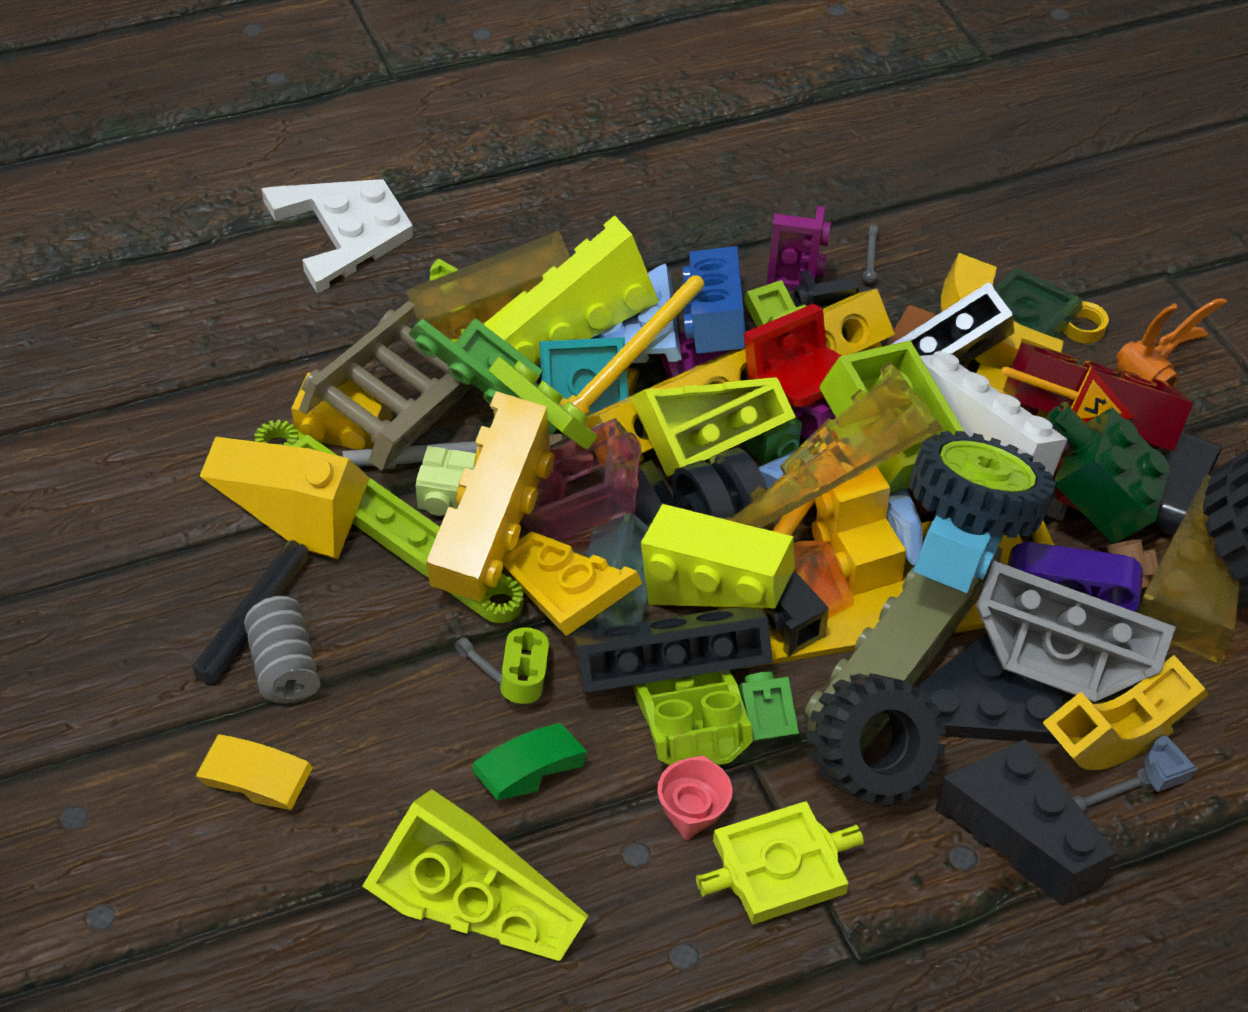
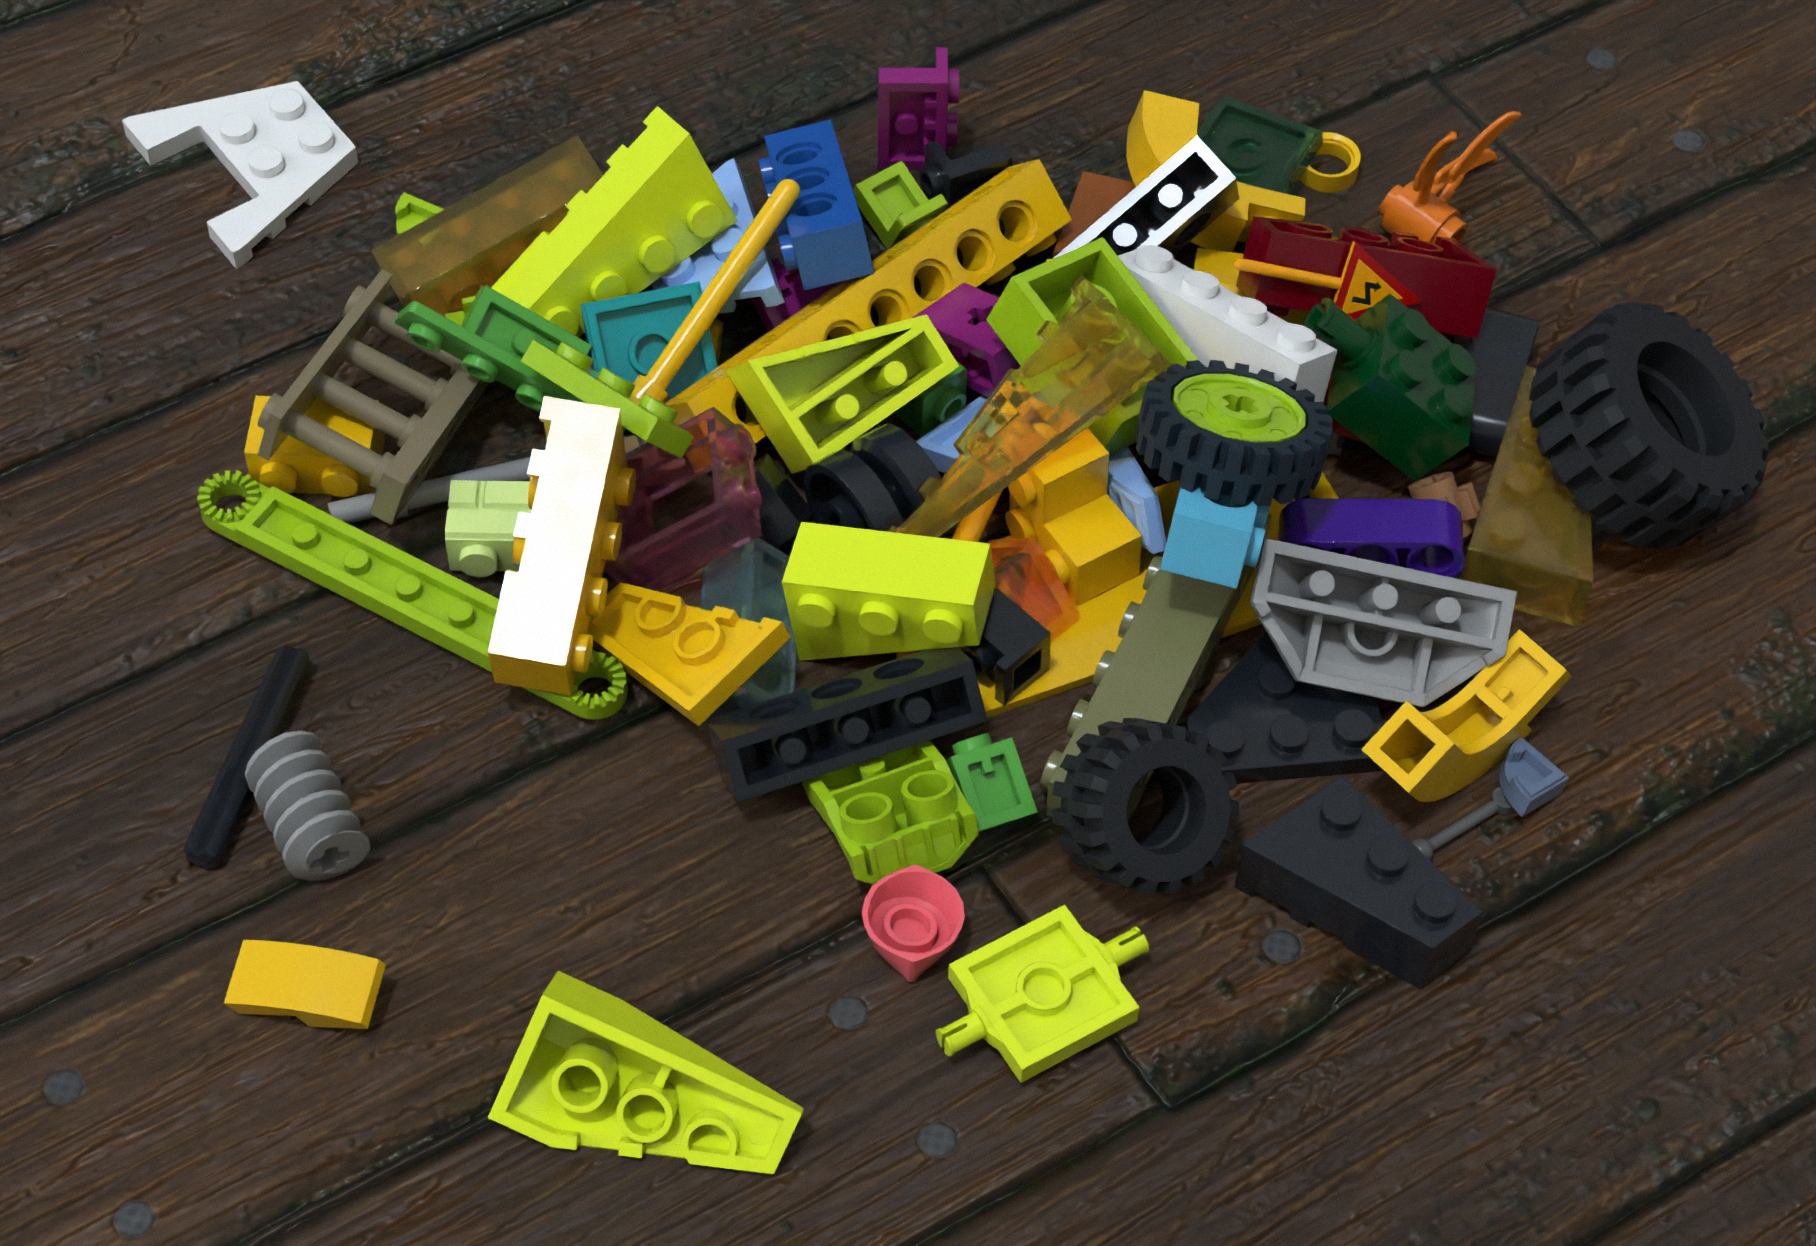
camera: 10 degrees left, 5 degrees up
yellow wedge [200,437,369,560] -> none
dark grey hinge [455,637,521,705] -> none
green slope [472,723,587,800] -> none
lime beam [500,628,549,704] -> none
red bracket [743,304,842,407] -> none
dark grey hinge [862,225,878,285] -> none

